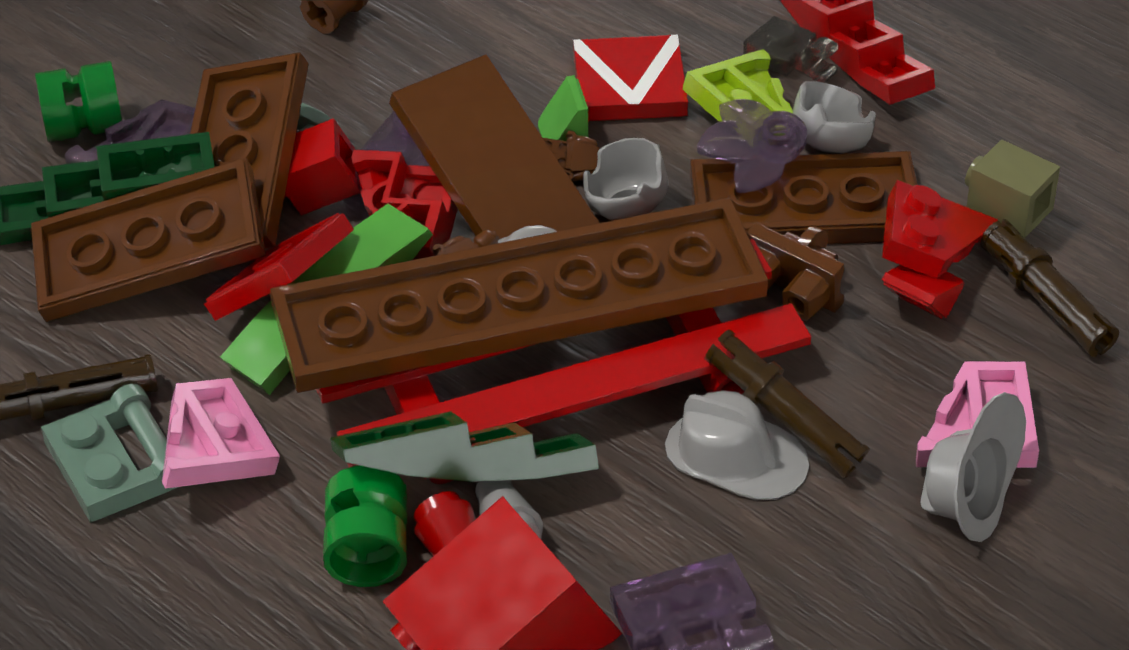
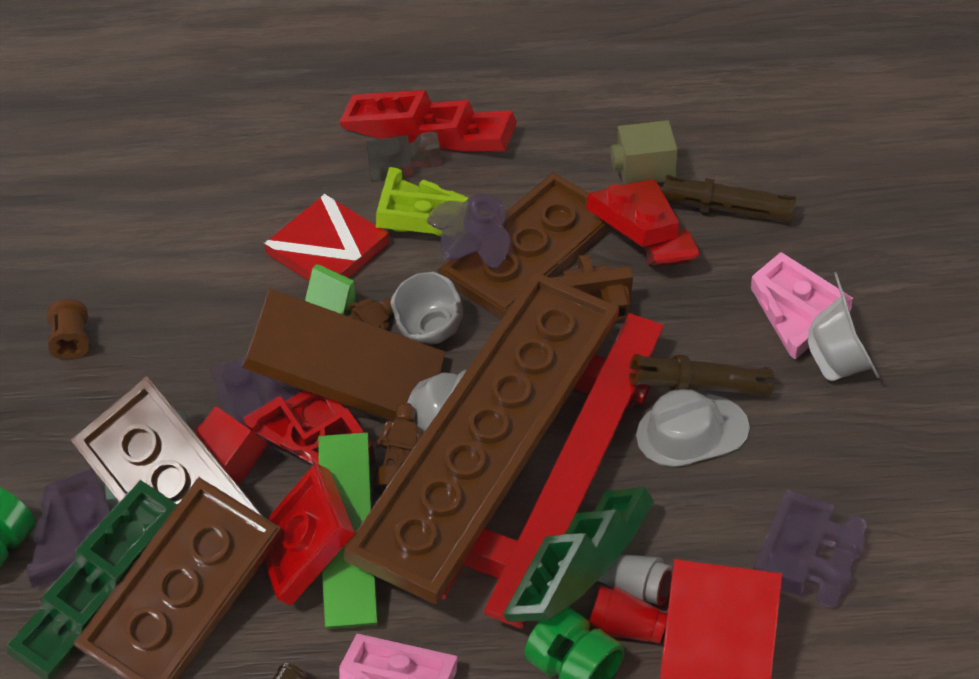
camera: 45 degrees left, 5 degrees up
light grey hair [792,81,876,154] -> none

